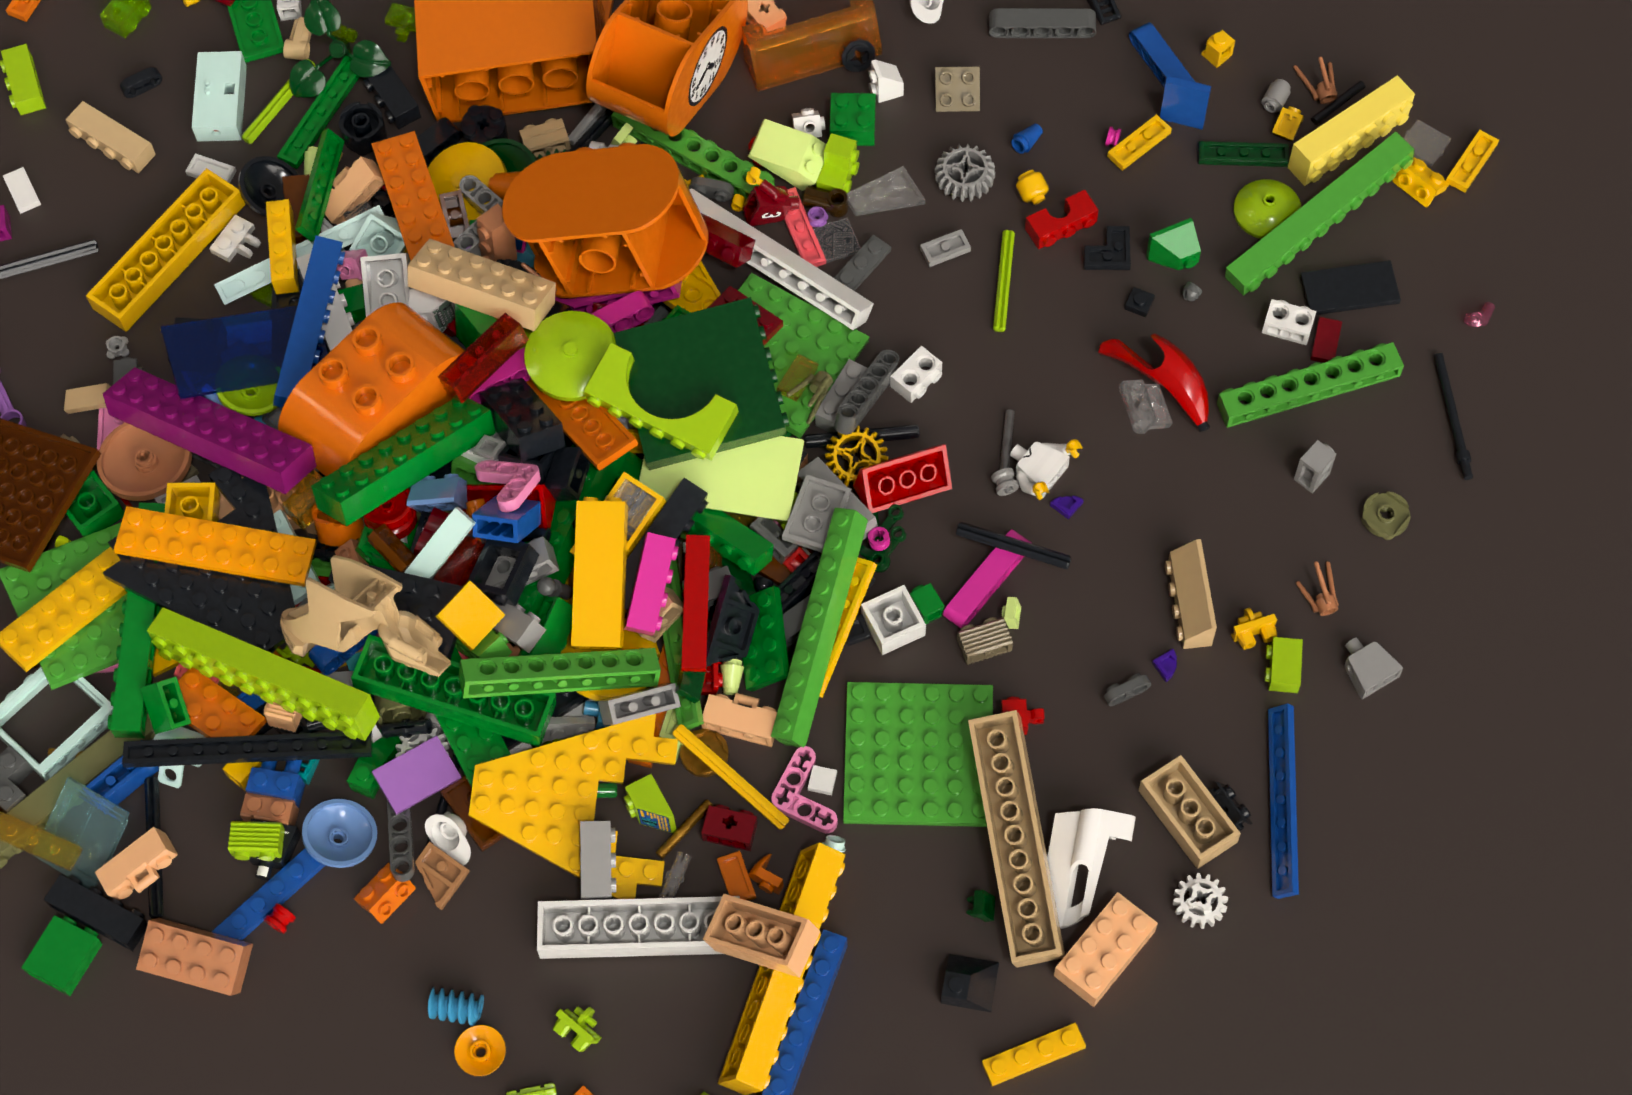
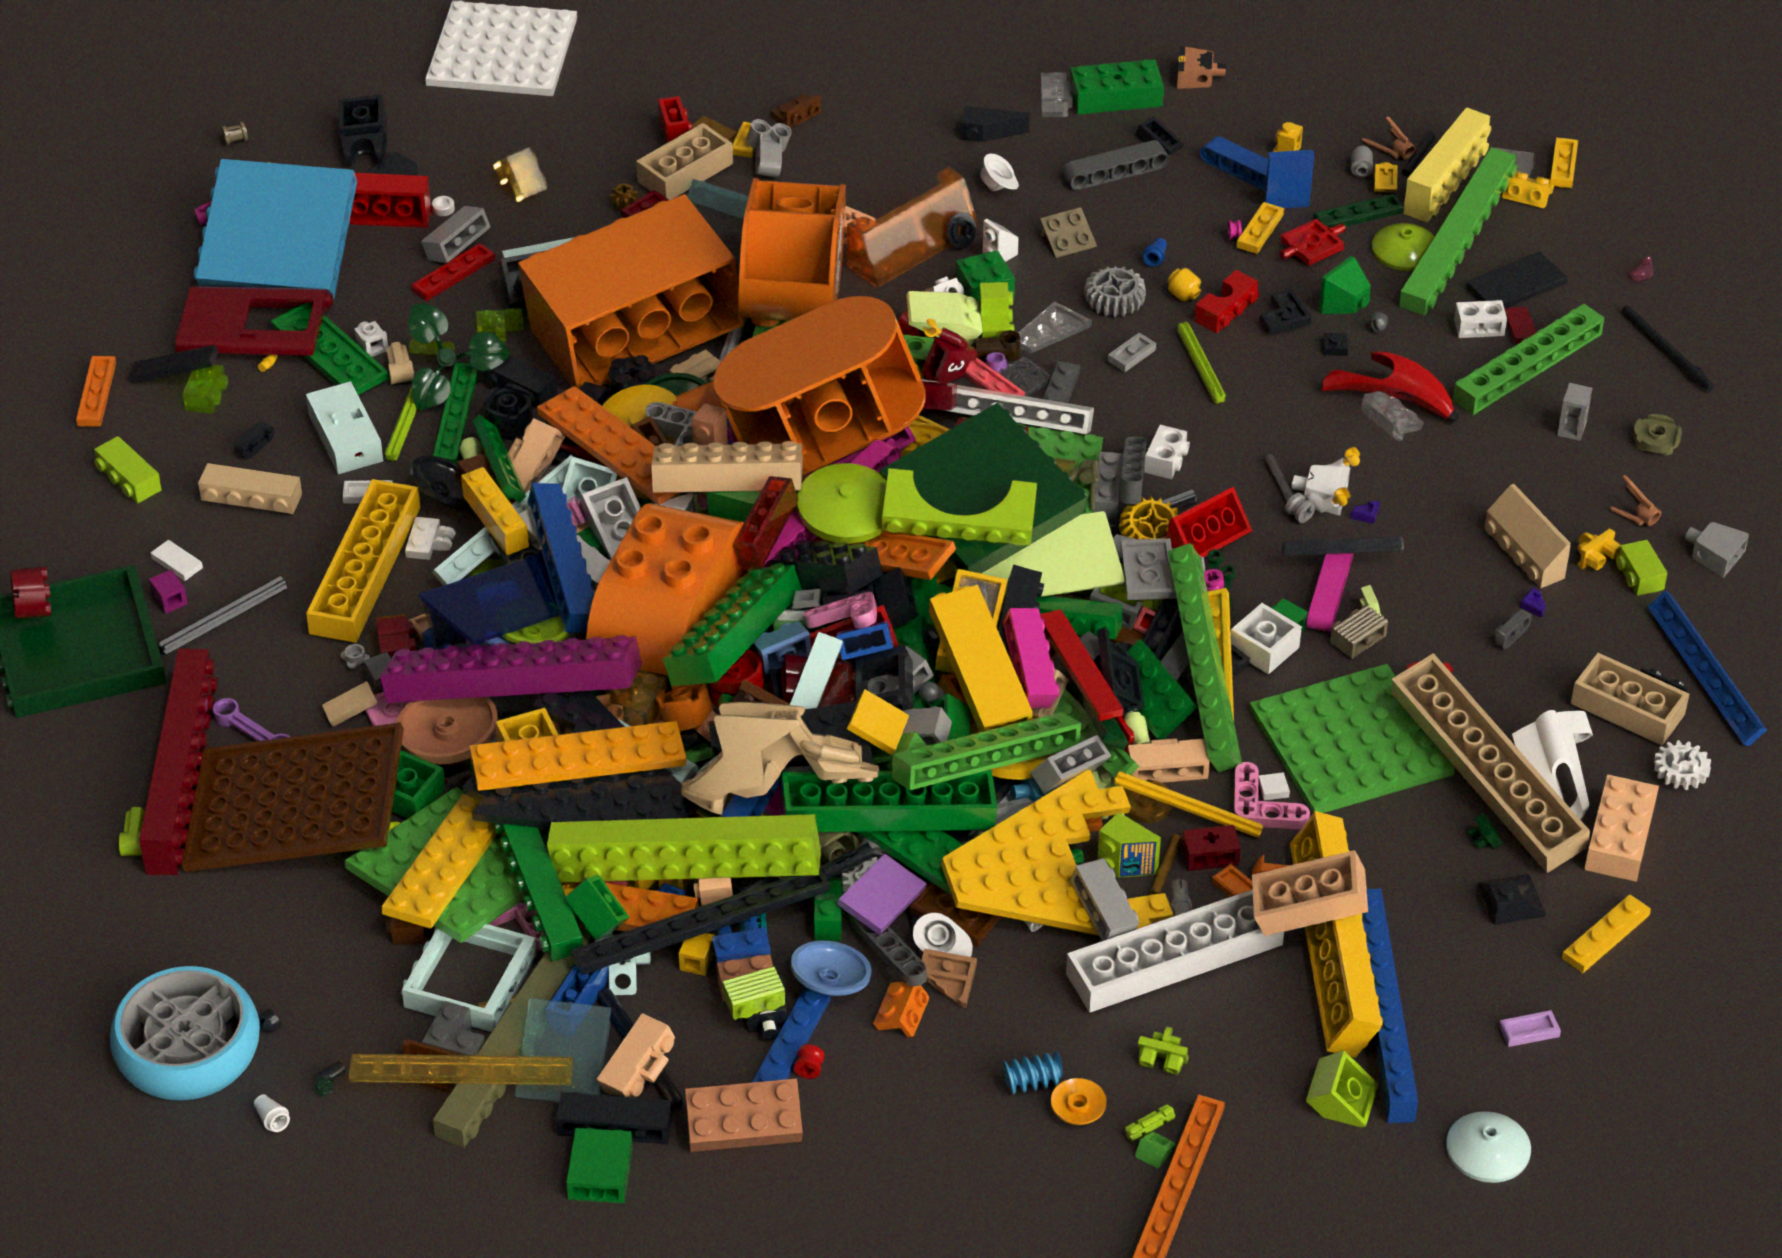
camera: 25 degrees left, 20 degrees down
none -> dark red brick [376,614,416,658]
none -> red plate [1279,219,1346,266]

